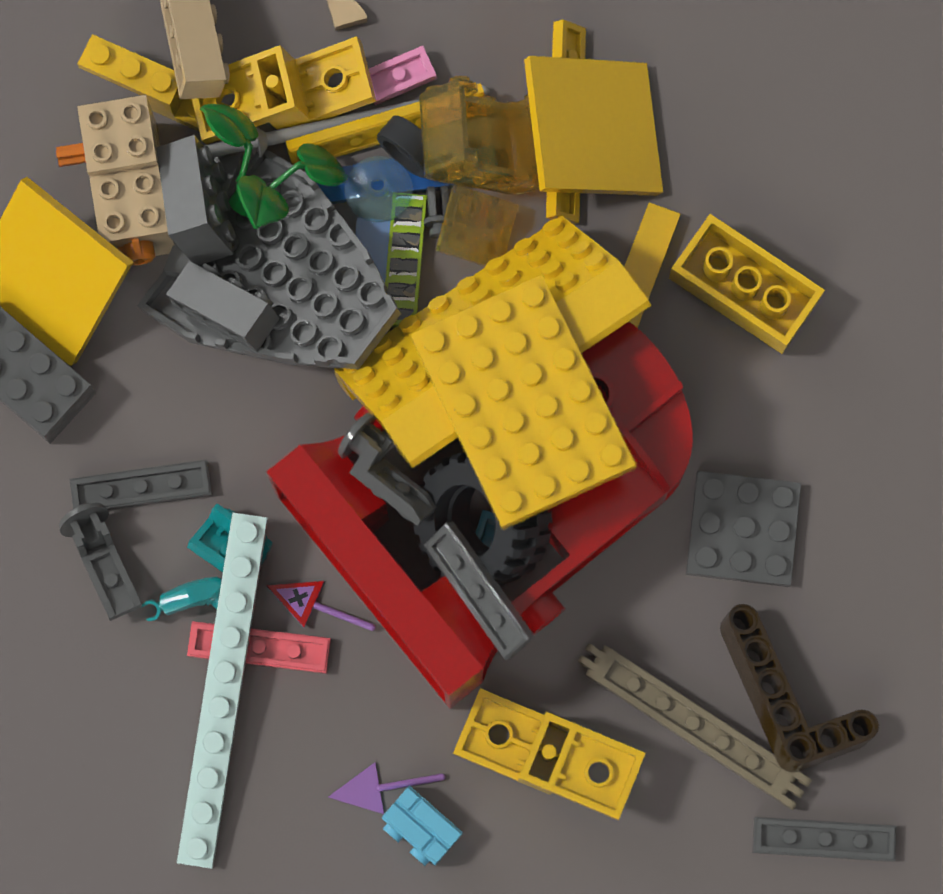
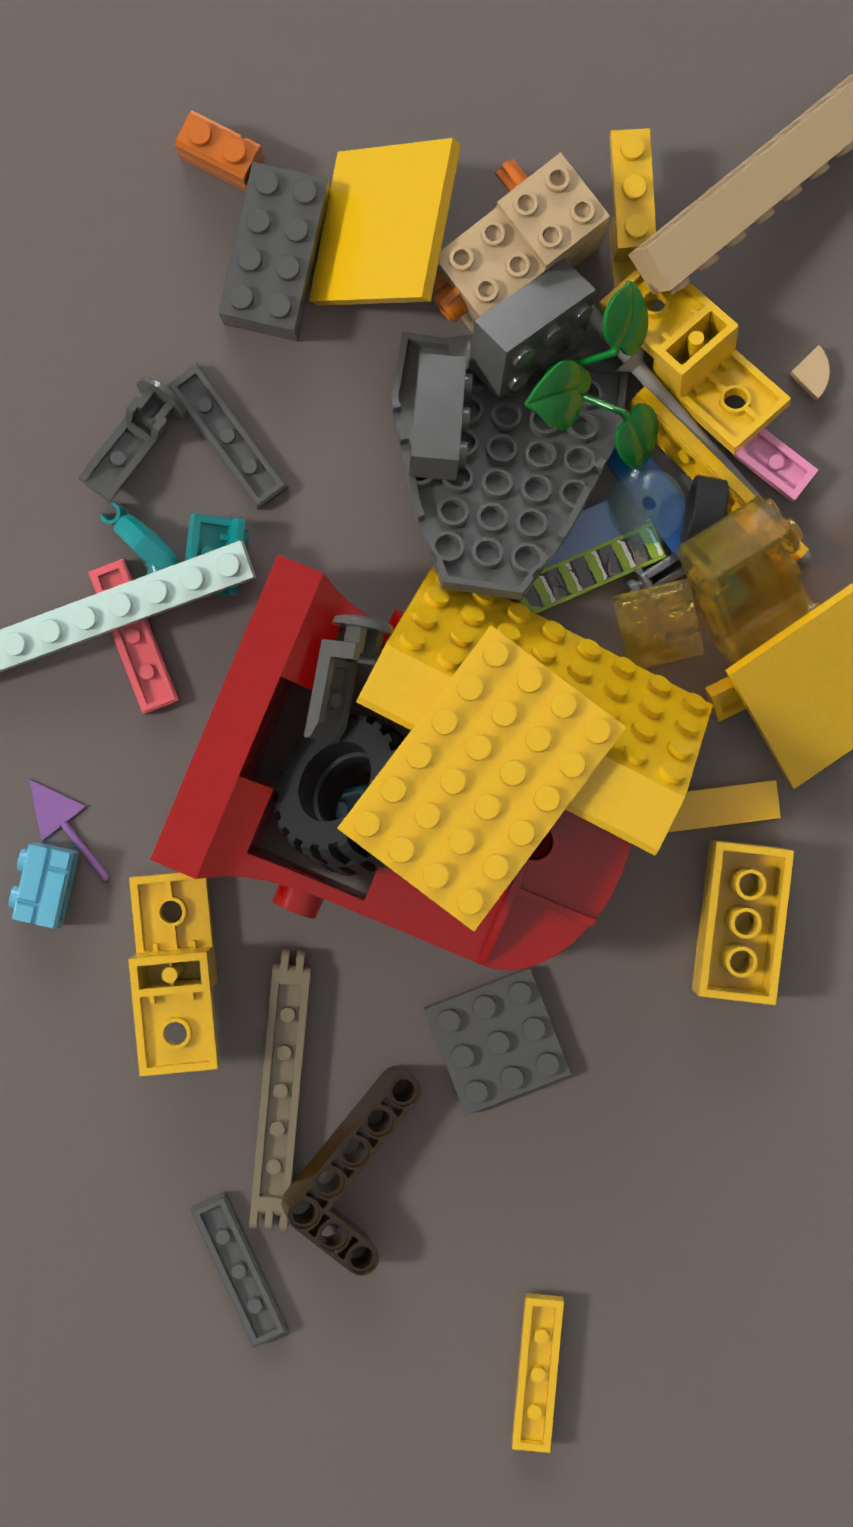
camera: 70 degrees right, 10 degrees up
piece [266,581,376,631] -> none
dark grey tile [424,522,535,660] -> none

